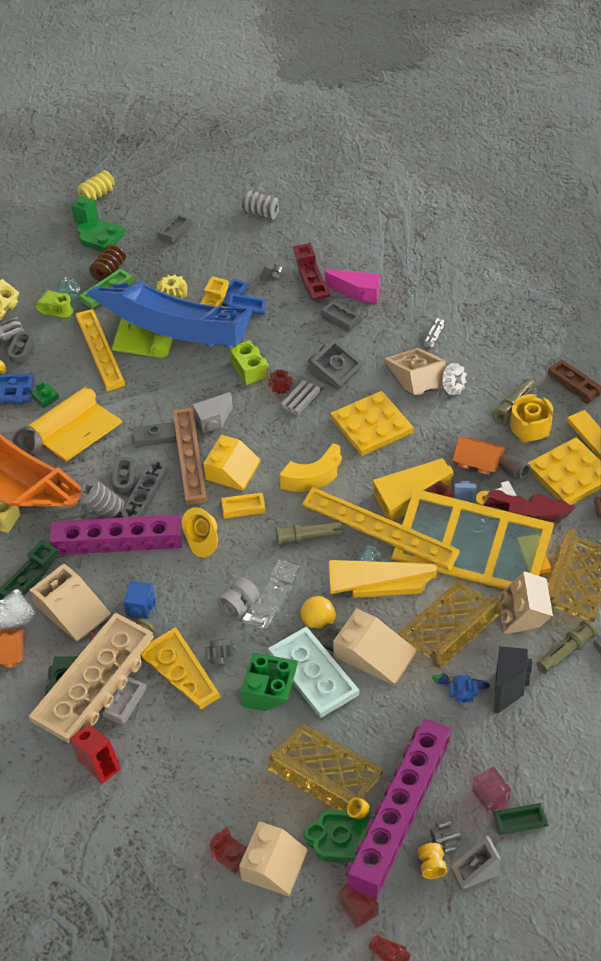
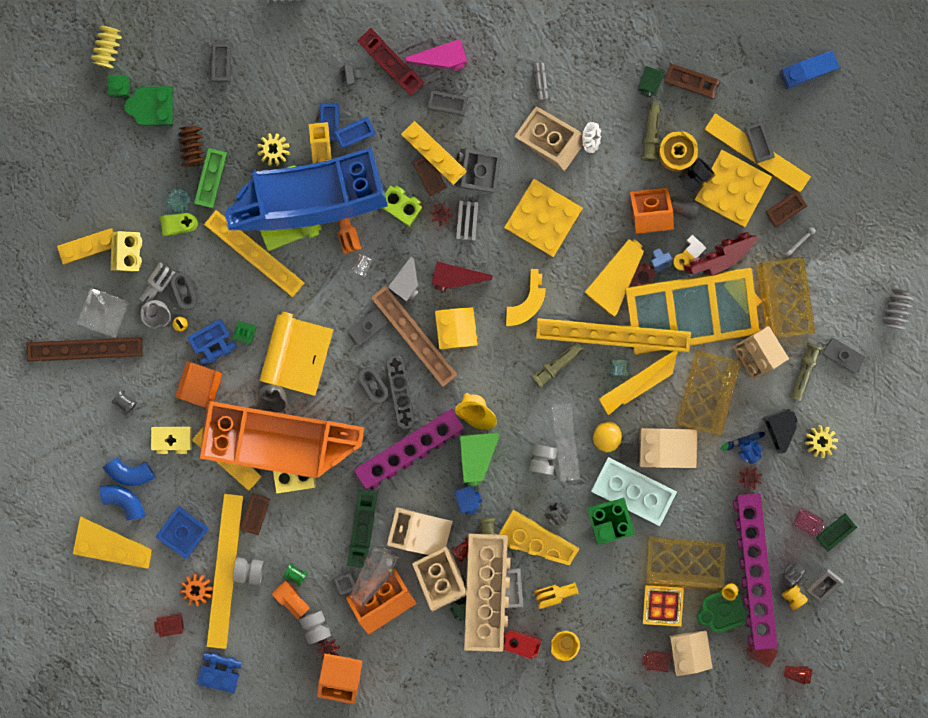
camera: 30 degrees left, 40 degrees up
light grey piece [80,478,125,519] -> none
yellow tile [221,493,266,519] -> none
none -> orange arm [337,218,362,254]
none -> clear bush [351,253,374,278]
none -> yellow plate [401,121,467,185]
none -> reddish brown plate [412,157,447,197]
none -> tan slope [412,546,467,611]
none -> dark red slope [431,261,493,292]
none -> bright green slope [460,433,499,486]
none -> yellow arm [534,582,579,609]
none -> yellow hair [551,630,580,661]
none -> dark green brick [637,66,664,98]
none -> tile [642,585,684,626]
none -> black wheel [679,158,715,194]
none -> clear red gear [738,466,762,490]
none -> light yellow gear [804,425,838,458]

